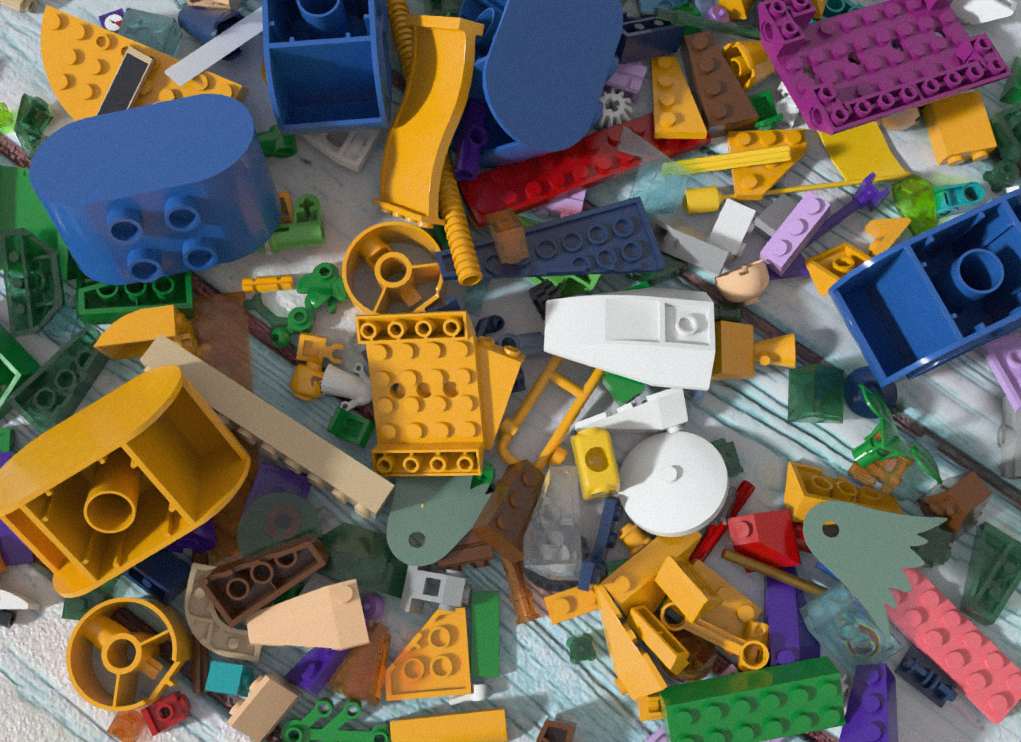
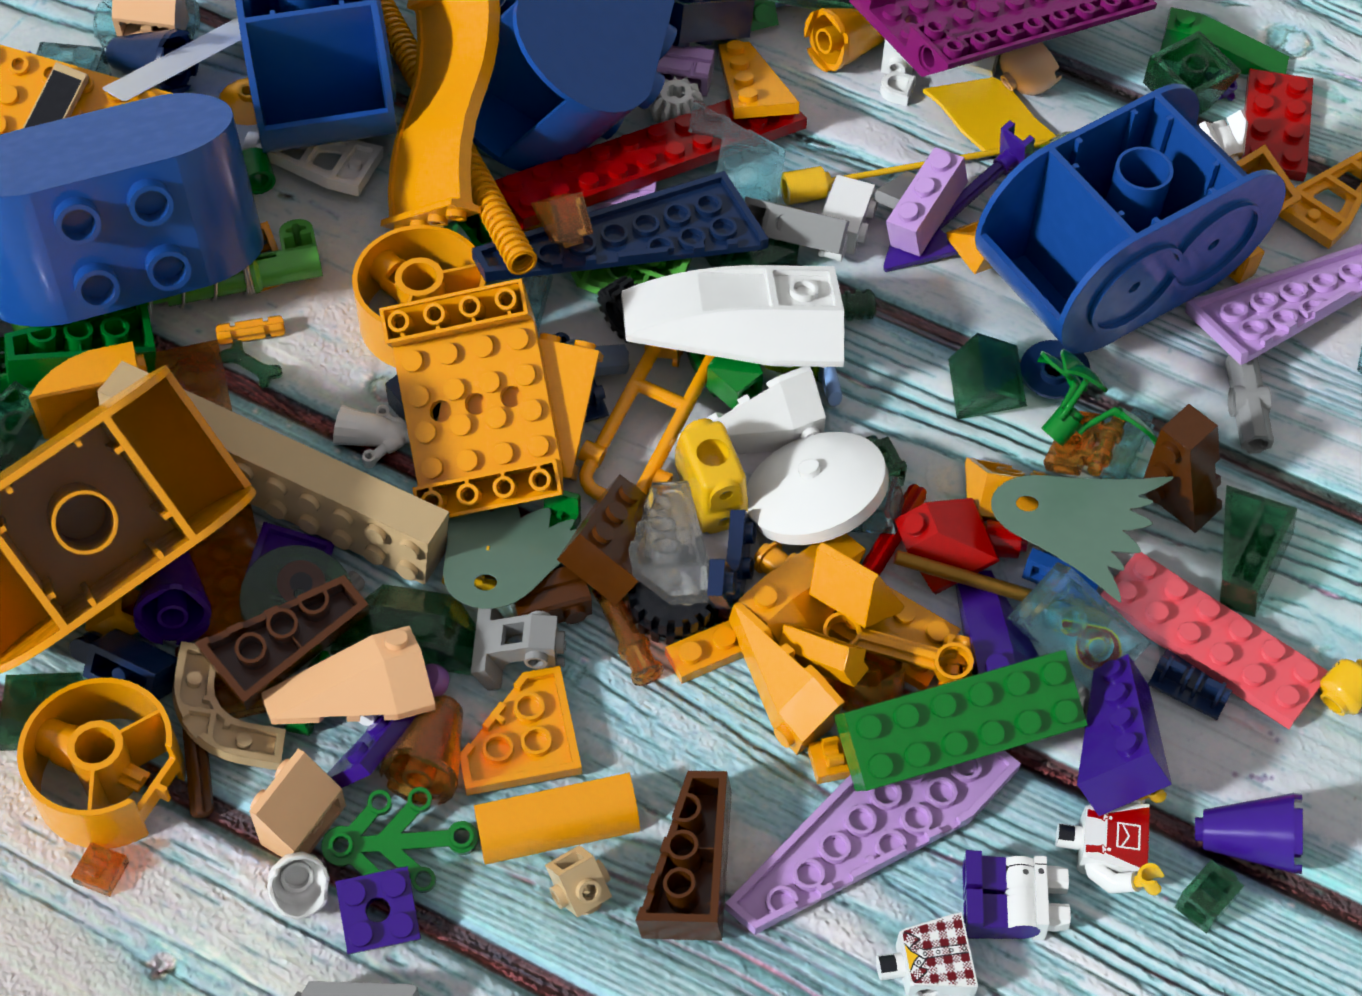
camera: 10 degrees left, 20 degrees down
red brick [140,691,192,736] -> none
teal brick [205,661,254,697] -> none
green piece [270,295,337,348] -> none
light orange head [289,360,324,402] -> none
green plate [296,262,348,309] -> none
light orange plate [296,332,345,364] -> none
green bracket [327,407,375,448] -> none
white hand [448,684,487,706] -> none
dark purple piece [453,99,490,181] -> none
green tile [471,591,499,677] -> none
clear green plate [566,633,597,665] -> none
yellow axle [661,145,791,177] -> none
reddish brown wedge [680,31,759,138] -> none
light orange slope [710,320,755,381] -> none
light nougat cylinder [715,259,769,306] -> none
light orange plate [727,129,807,201] -> none
green bracket [748,89,784,130] -> none
light orange piece [754,333,795,368] -> none
clear green brick [910,527,952,569] -> none
light orange brick [922,91,997,166] -> none

